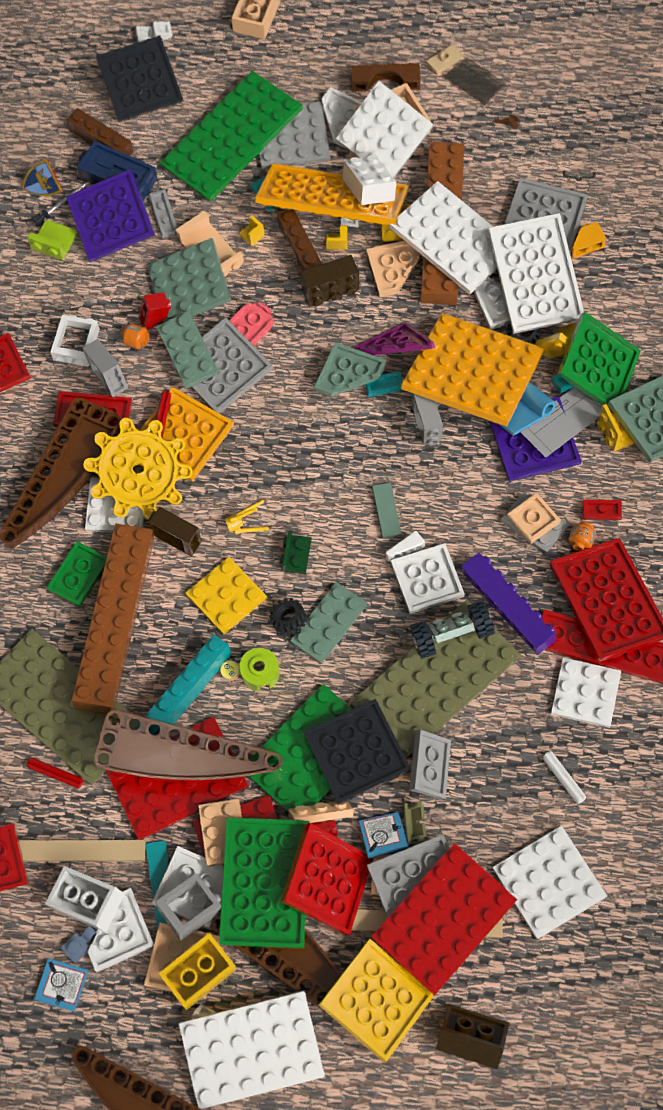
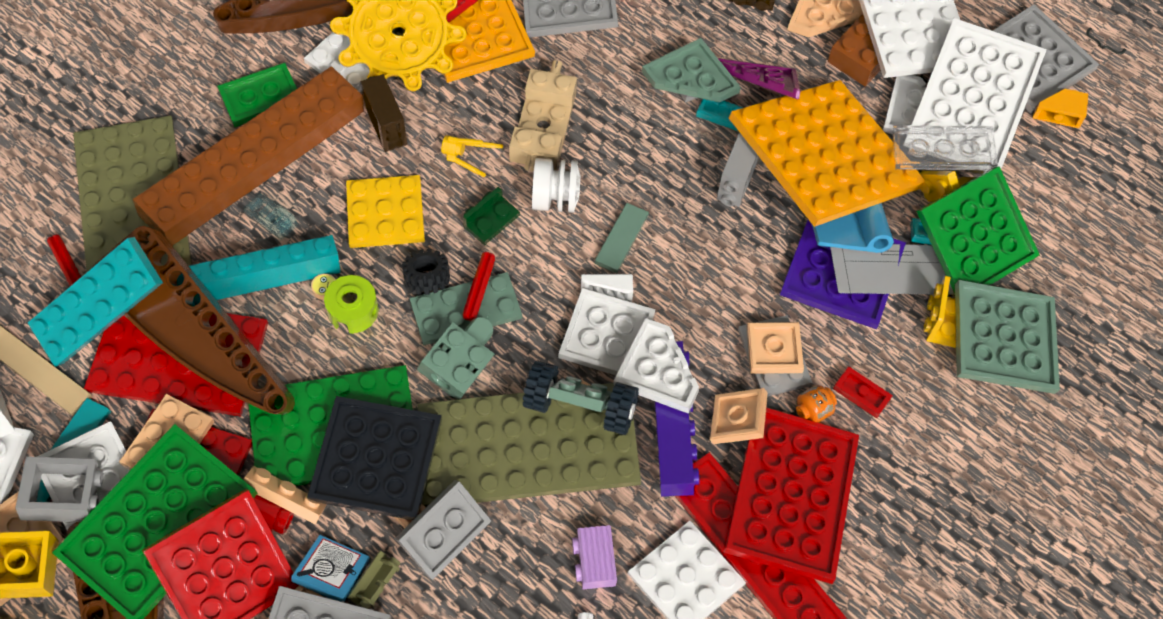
camera: 30 degrees right, 5 degrees down
none -> teal plate [28,237,163,367]
none -> clear light blue slope [243,194,298,241]
none -> sand green brick [417,317,495,400]
none -> red axle [462,251,495,321]
none -> tan brick [509,60,577,172]
none -> white wheel [532,158,581,213]
none -> lavender brick [572,525,617,589]
none -> white plate [614,318,699,413]
none -> light nougat tile [710,388,768,444]
none -> clear tile [892,126,998,170]

